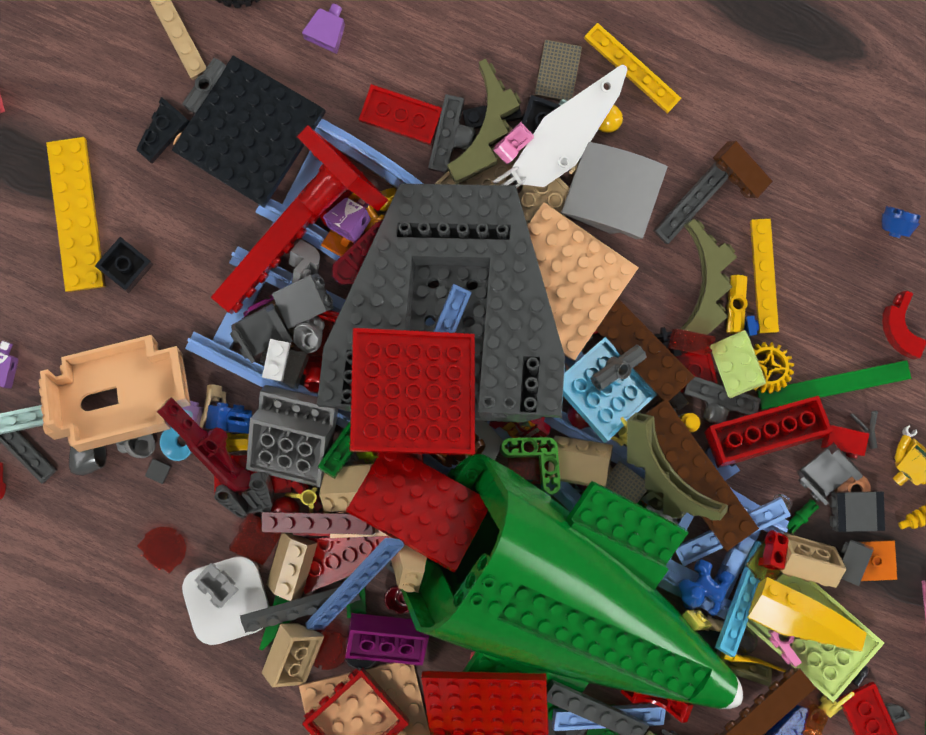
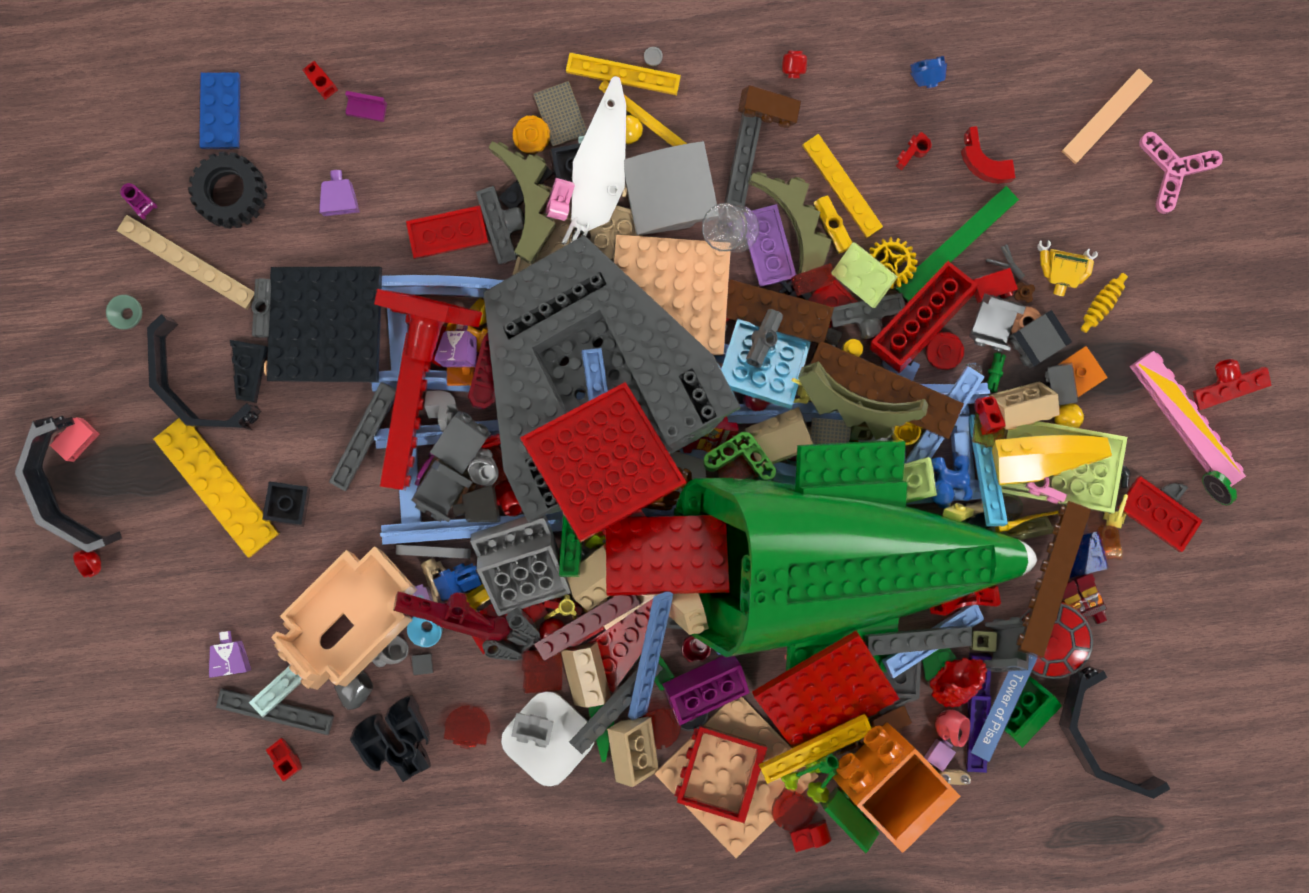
camera: 30 degrees left, 0 degrees up
white plate [262,339,291,382] -> none
blue plate [744,316,759,336] -> none
none -> sand green piece [106,295,142,330]
none -> black panel [147,314,262,430]
none -> dark grey tile [329,382,396,491]
none -> black piece [350,695,431,782]
none -> light grey beam [396,545,471,559]
none -> light orange tile [513,115,550,154]
none -> yellow axle [599,80,687,147]
none -> light grey piece [644,47,663,66]
none -> clear piece [702,203,759,252]
none -> medium lavender plate [740,204,797,288]
none -> red head [782,51,807,78]
none -> yellow hair [892,422,921,445]
none -> red plate [896,132,932,171]
none -> yellowish green tile [903,457,937,503]
none -> red tile [926,332,964,370]
none -> reddish brown plate [1014,282,1035,303]
none -> yellow hair [1054,403,1084,428]

